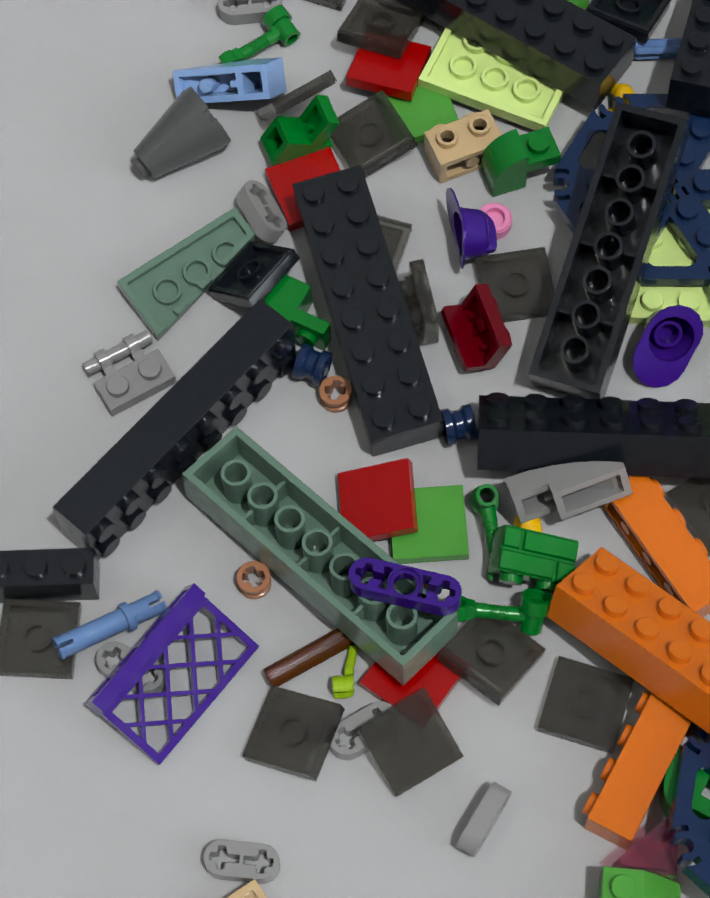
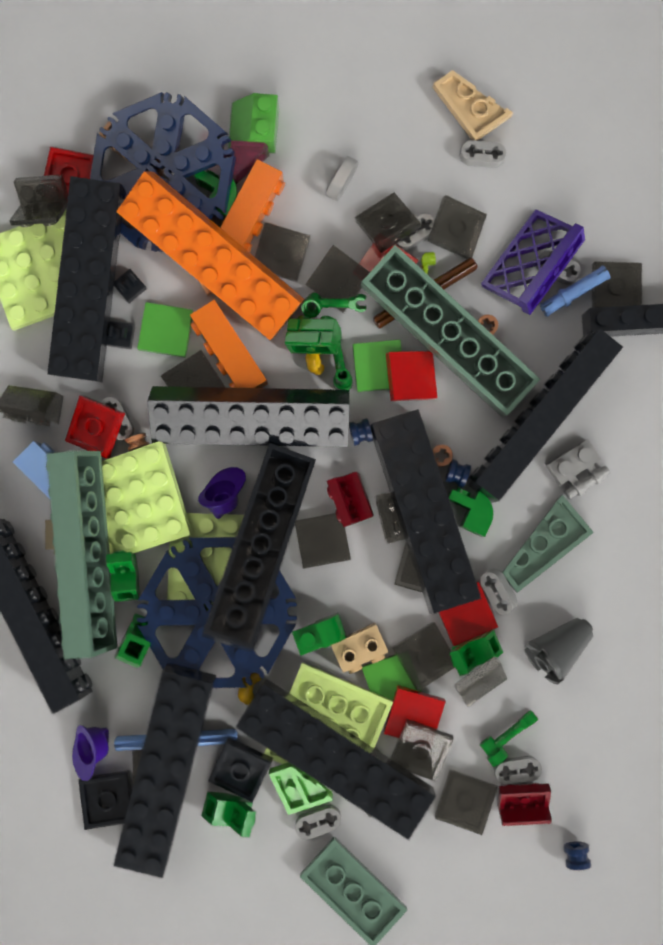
camera: 170 degrees right, 20 degrees up
light blue slope [172,57,287,103] -> none
black tile [207,241,300,308] -> none
dark purple beam [349,557,462,616] -> none
dark purple piece [446,188,497,269] -> none
bright pink tile [480,203,512,239] -> none
light grey slope [504,461,633,524] -> none

